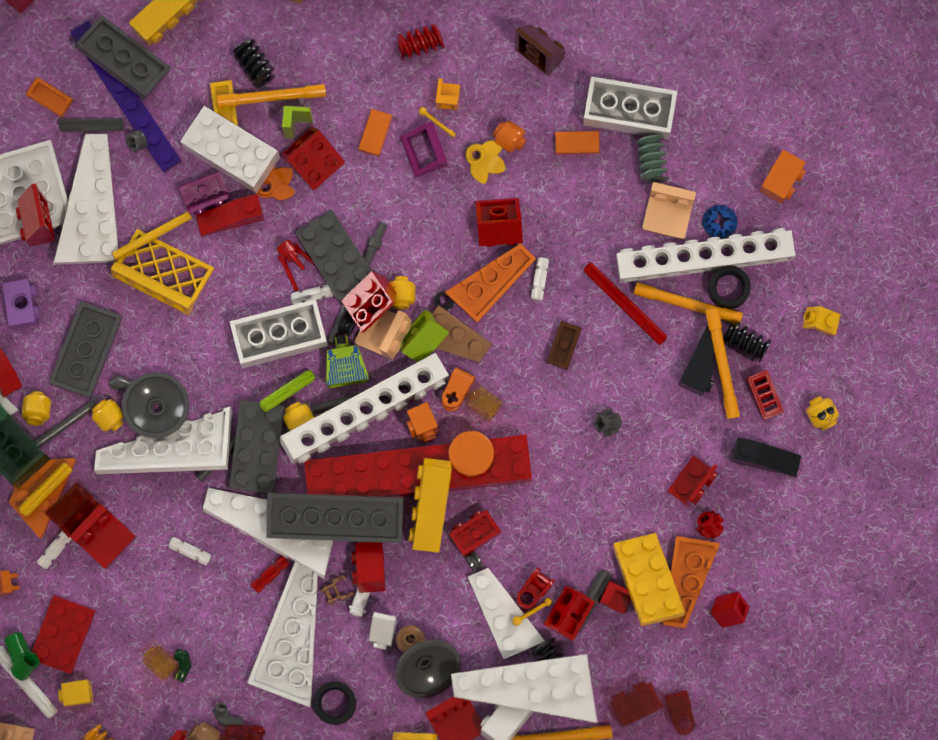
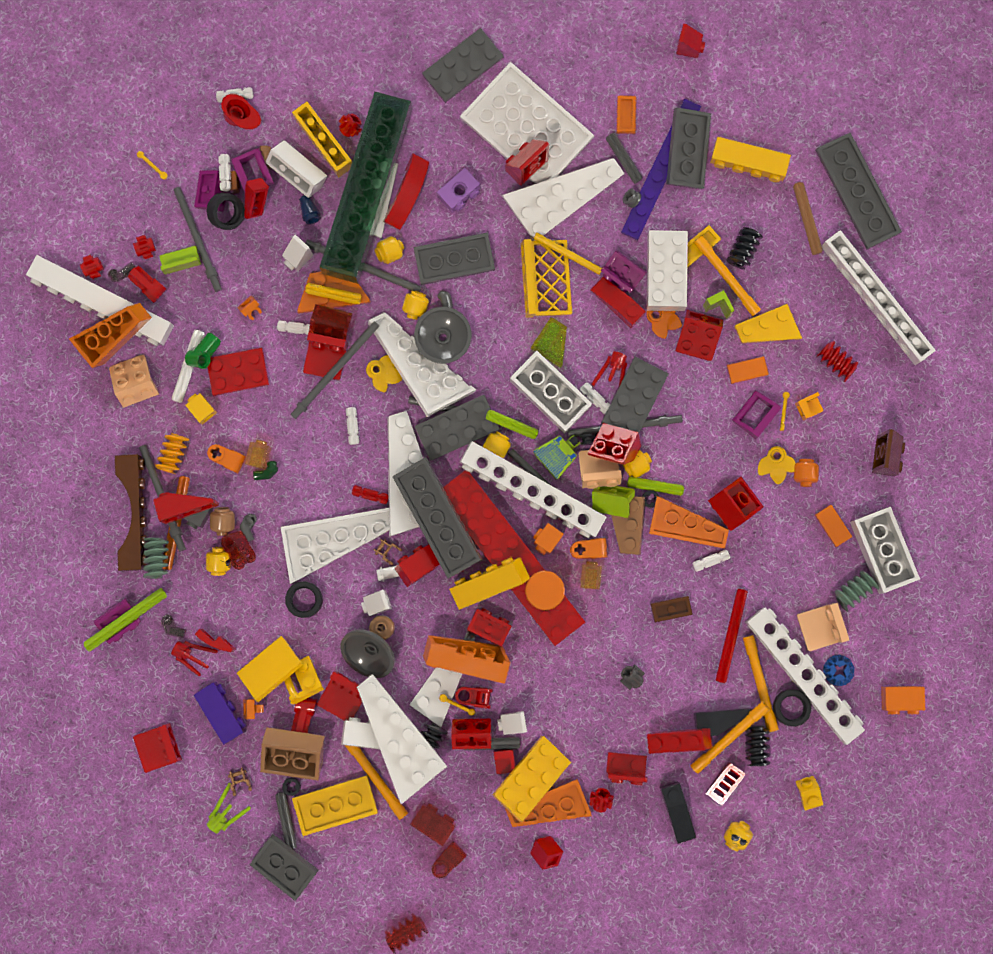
camera: 60 degrees right, 5 degrees up
none -> orange piece [207,444,246,474]
none -> dark grey bar [290,321,380,419]
none -> yellow plate [366,355,402,392]
none -> orange wedge [423,635,510,684]
none -> white slope [497,711,527,735]
none -> clear neon green wing [530,317,567,368]
none -> lime axle [627,476,684,496]
none -> red brick [647,728,712,754]
none -> yellow wing [734,304,802,343]

